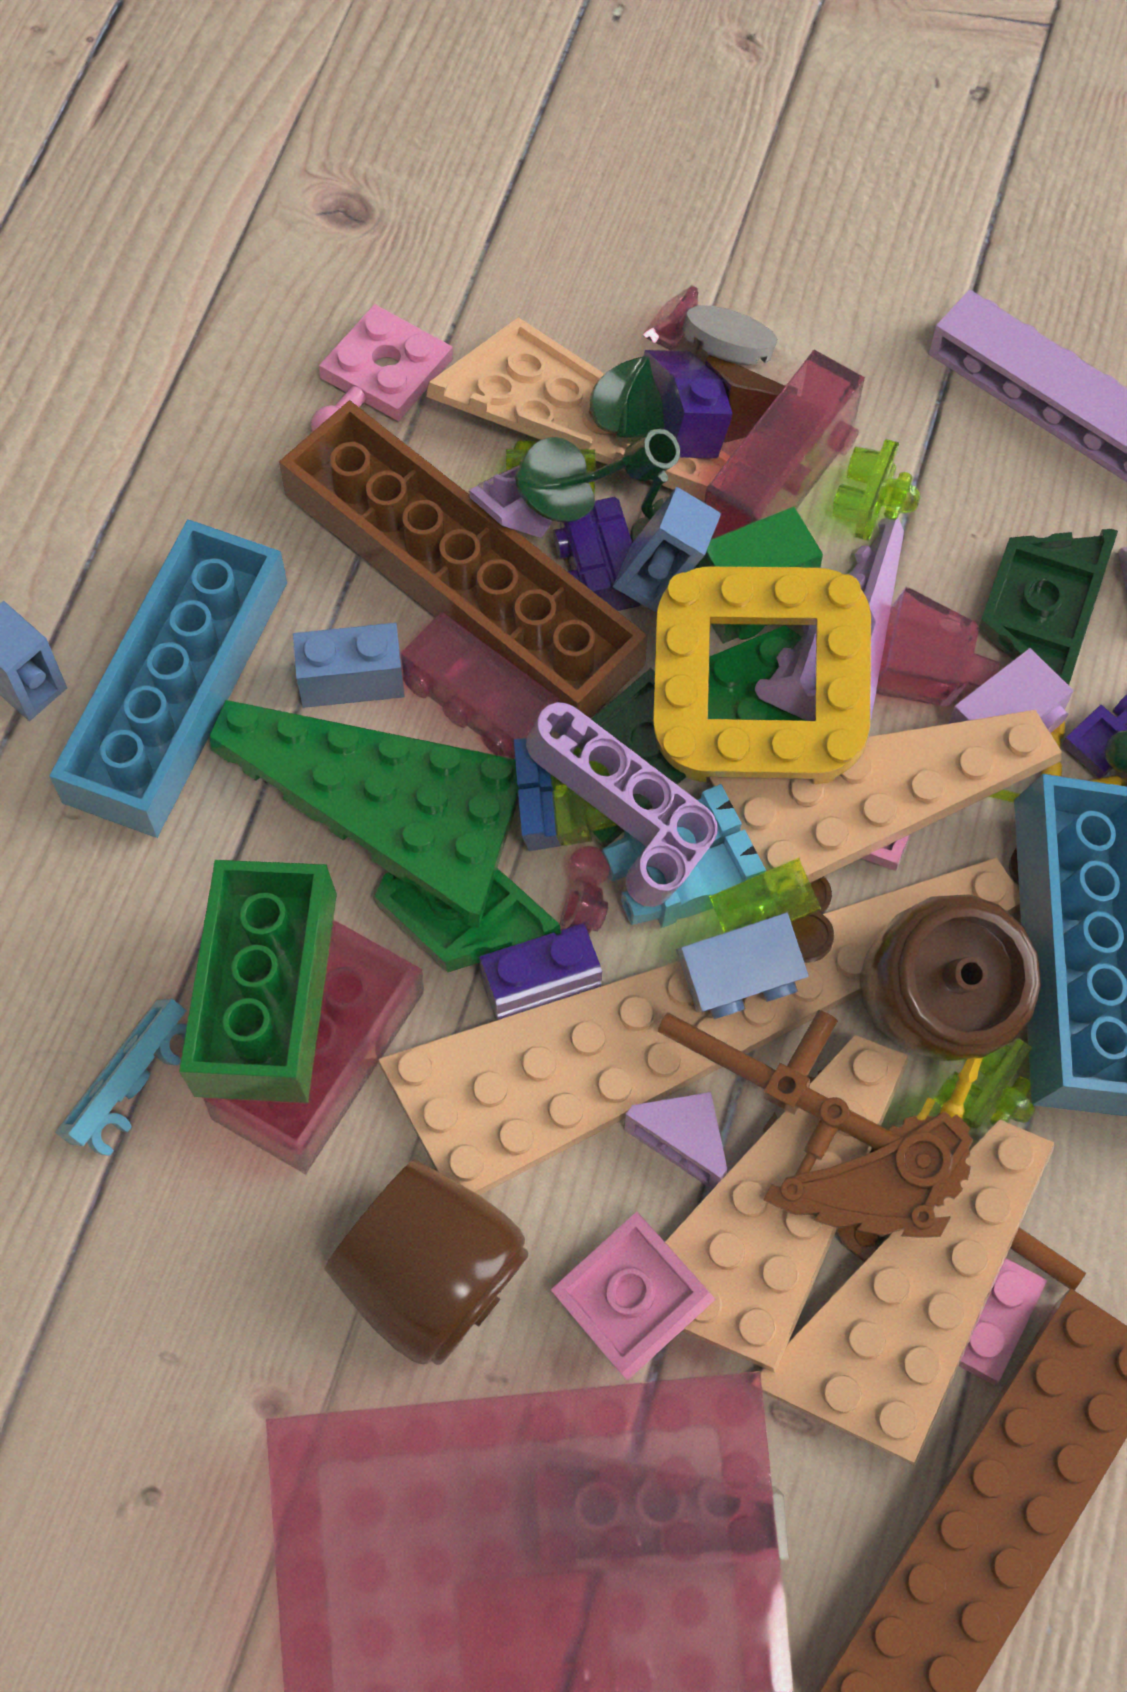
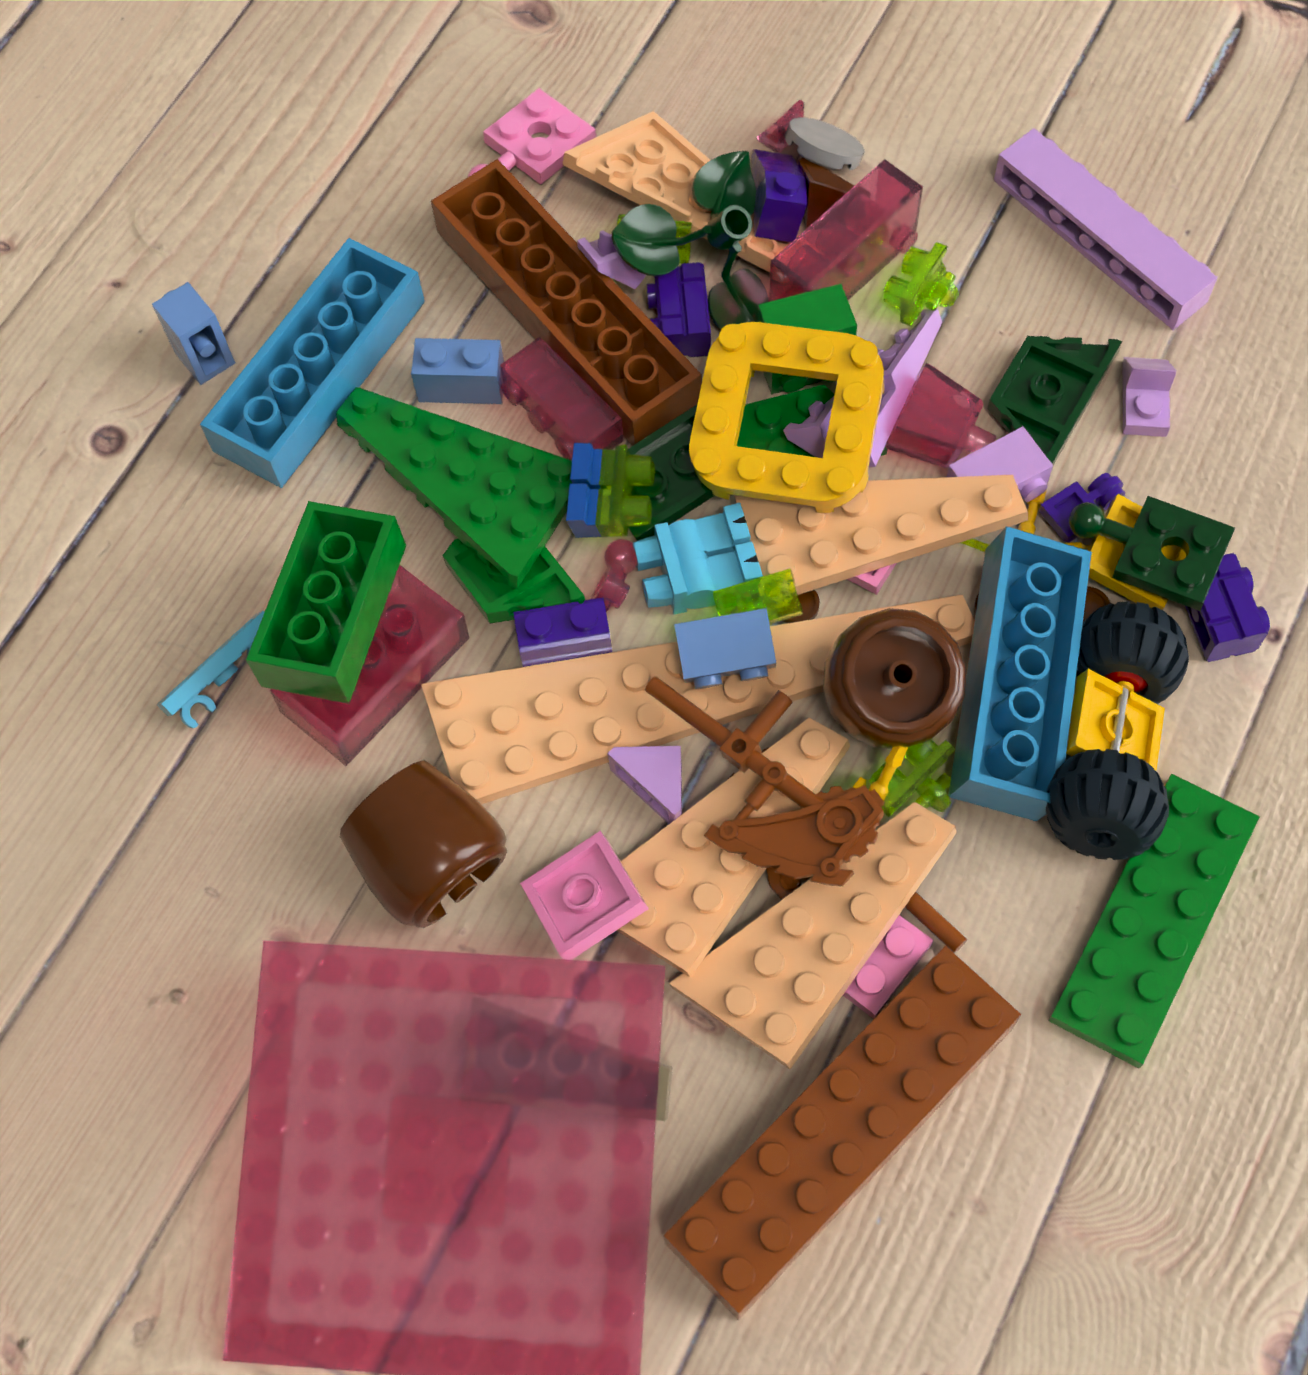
camera: 15 degrees right, 0 degrees up
lavender beam [526,702,717,907] -> none
medium blue brick [613,487,721,613] -> none
reddish brown piece [789,909,834,963] -> none

